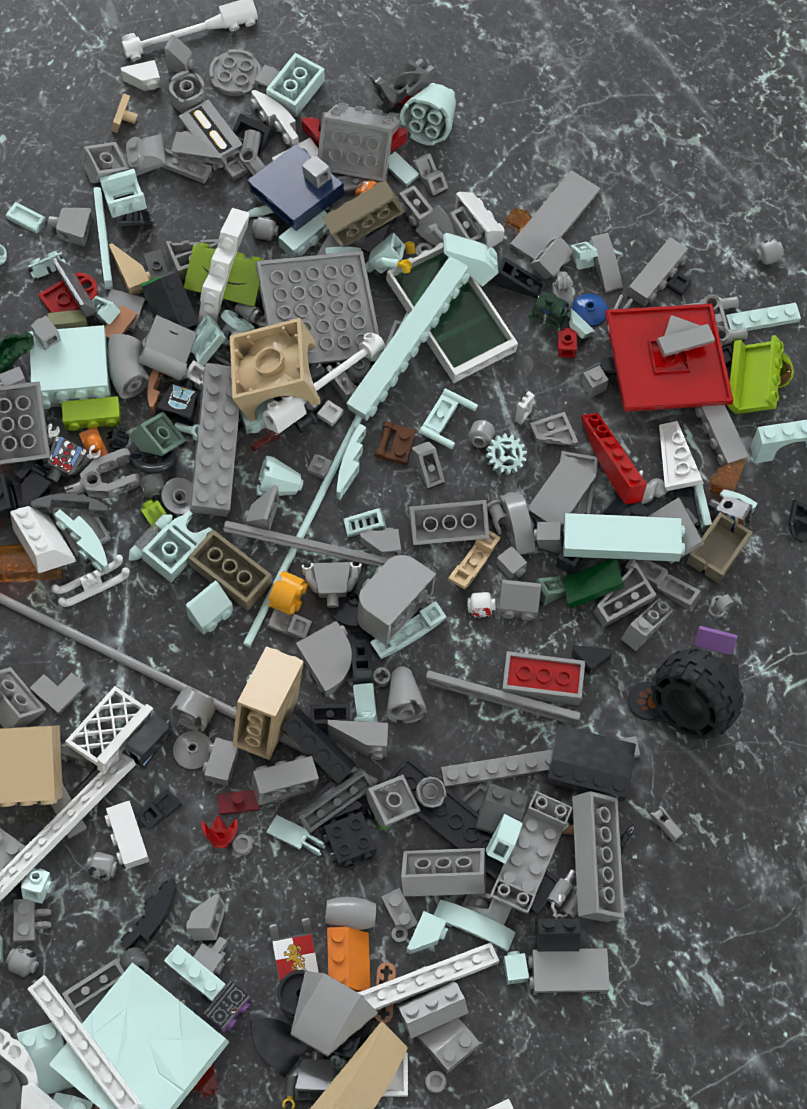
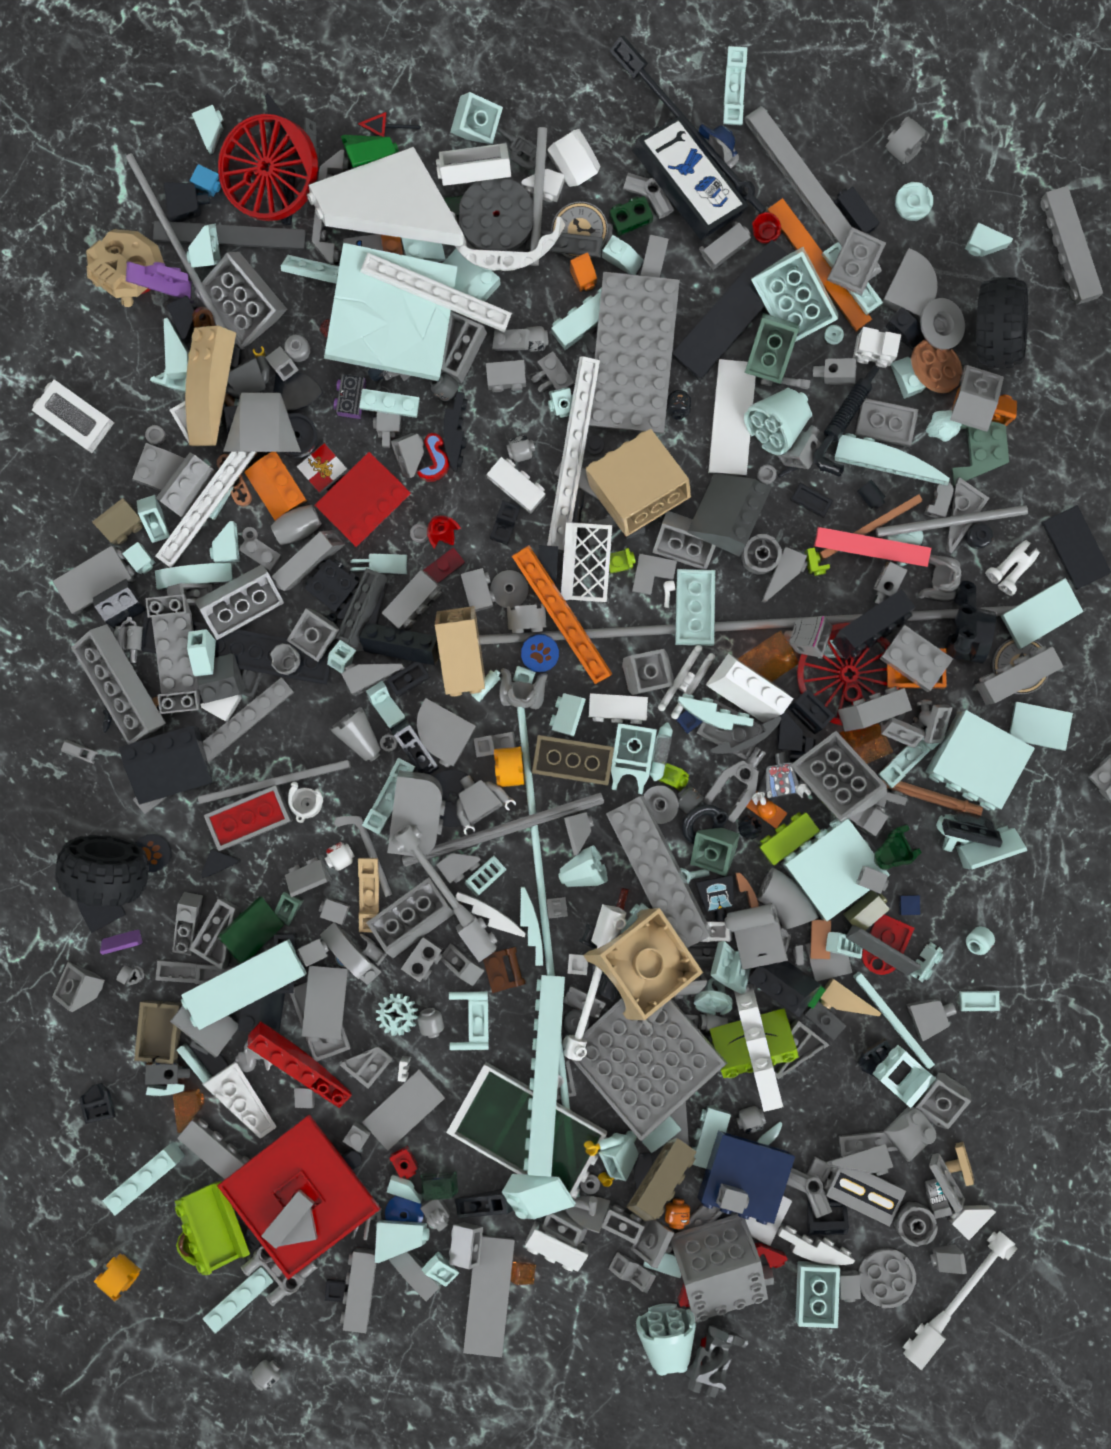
camera: 150 degrees right, 20 degrees up
none -> light grey slope [52,962,105,1012]
none -> dark tan slope [92,498,143,545]
none -> light aqua slope [137,495,170,543]
none -> white slope [200,695,242,721]
none -> light grey brick [265,346,298,381]
none -> light grey slope [272,530,345,591]
none -> light grey head [284,335,311,362]
none -> white hair [288,782,323,823]
none -> light grey slope [294,1087,315,1108]
none -> red slope [315,452,411,547]
none -> light aqua brick [327,640,356,673]
none -> light grey piece [334,816,392,897]
none -> light grey tile [362,1069,445,1151]
none -> light aqua slope [375,1220,429,1263]
none -> light grey bar [392,825,498,962]
none -> light grey brick [401,936,443,982]
none -> red animal [417,433,449,482]
none -> white slope [456,891,526,937]
none -> light grey brick [486,360,526,392]
none -> light grey plate [492,329,530,351]
none -> light grey hair [500,668,548,710]
none -> orange plate [512,545,612,684]
none -> light aqua slope [513,666,535,684]
none -> blue tile [521,634,559,672]
none -> white brick [588,693,648,724]
none -> lime bracket [609,548,636,574]
none -> light grey slope [622,649,674,695]
none -> light grey tile [631,1219,674,1268]
none -> white hand [663,580,675,608]
none -> light aqua tile [675,569,715,646]
none -> dark blue tile [675,710,702,734]
none -> light grey tile [793,944,804,965]
none -> dark blue tile [899,895,920,915]
none -> light grey leg [924,1179,952,1219]
none -> light grey tile [929,1153,965,1213]

